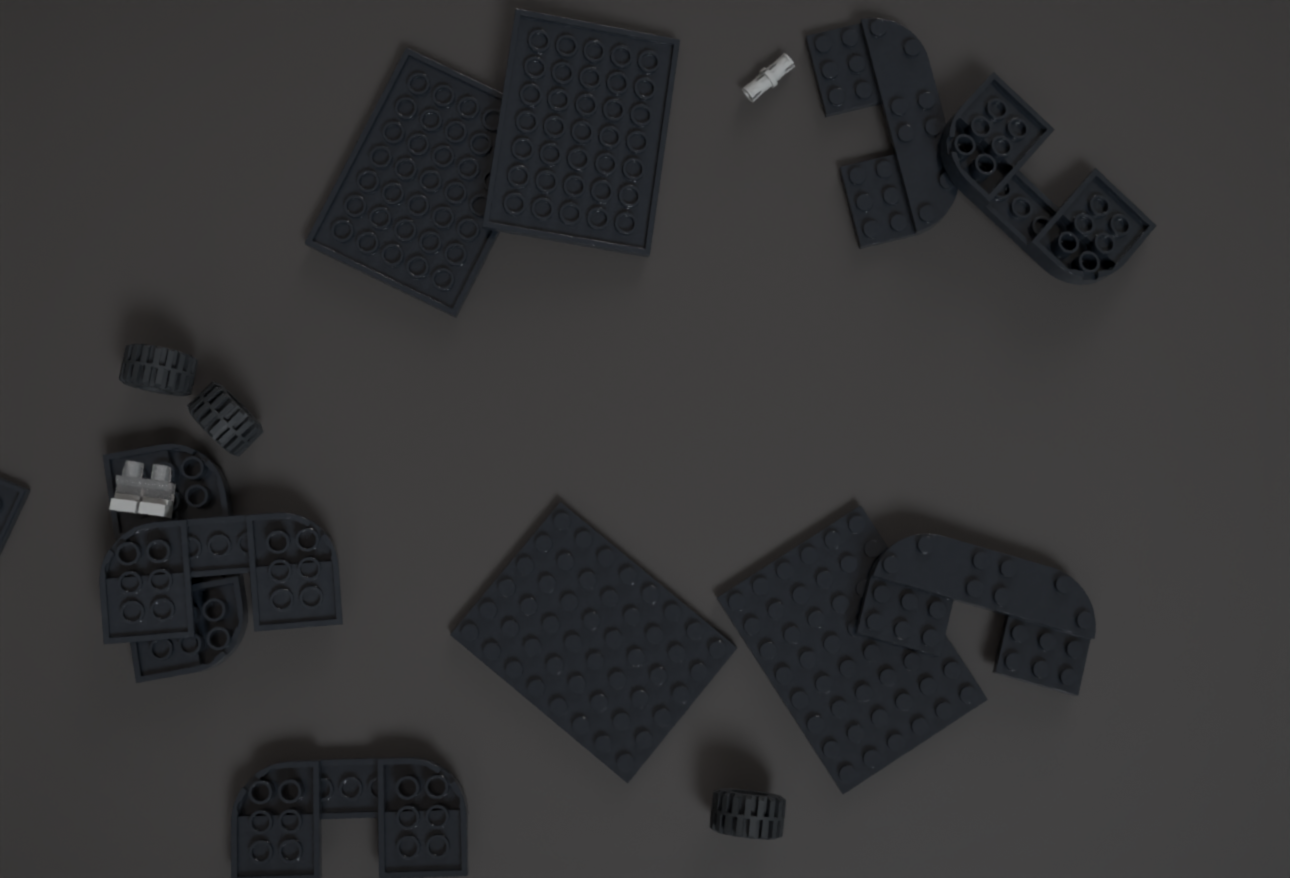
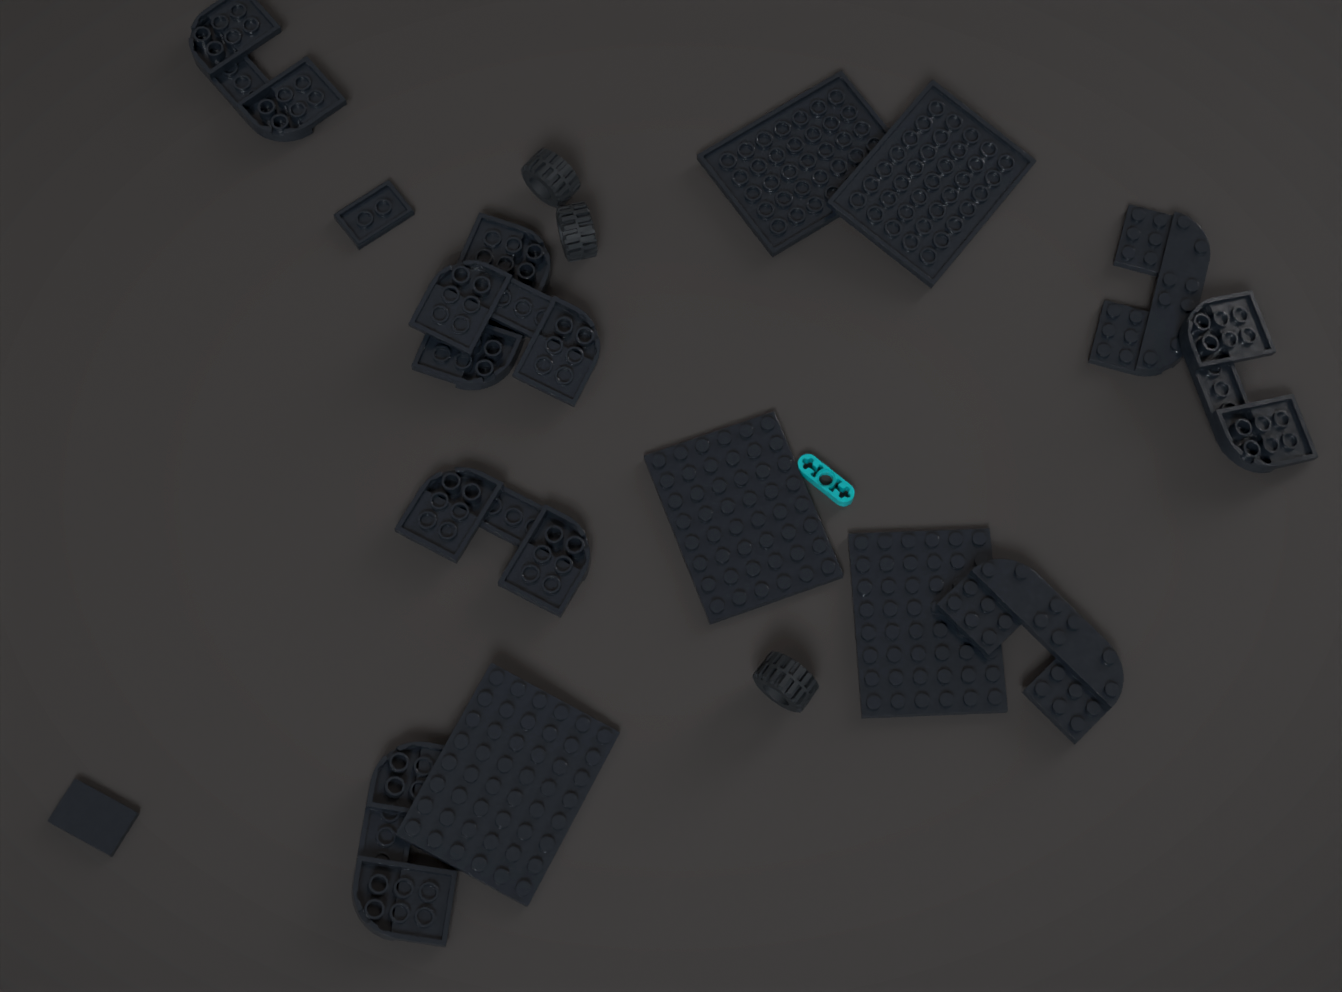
camera: 30 degrees right, 15 degrees down
hips [109,460,176,519] -> none
light grey pin [742,53,795,102] -> none
none -> teal beam [797,454,855,507]

